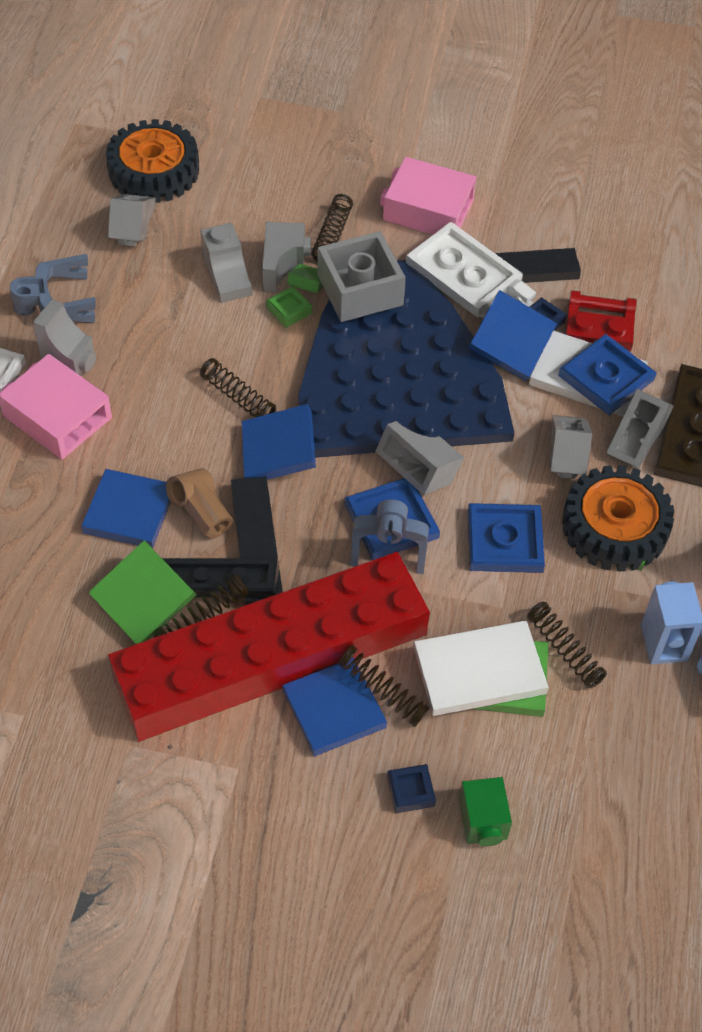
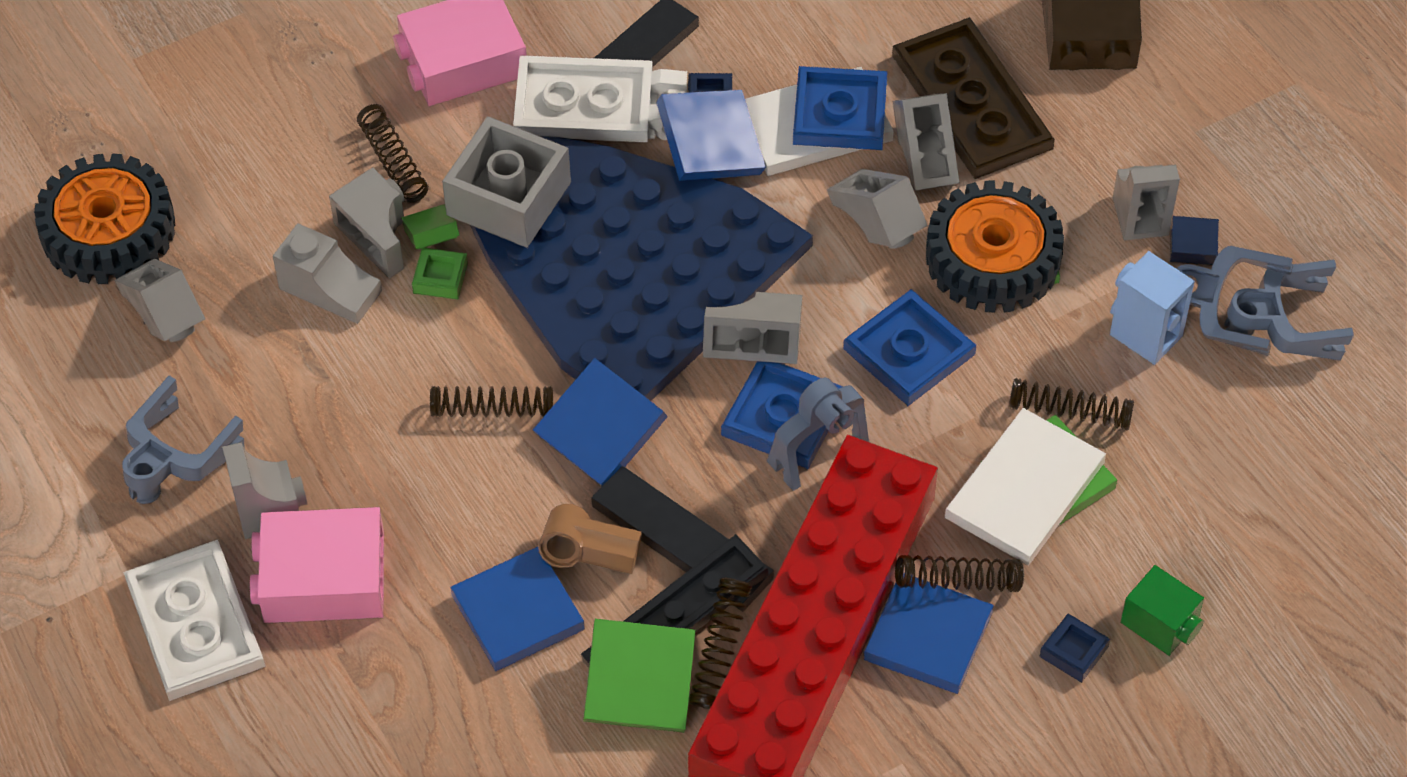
camera: 40 degrees left, 0 degrees up
red plate [565,290,637,352] -> none

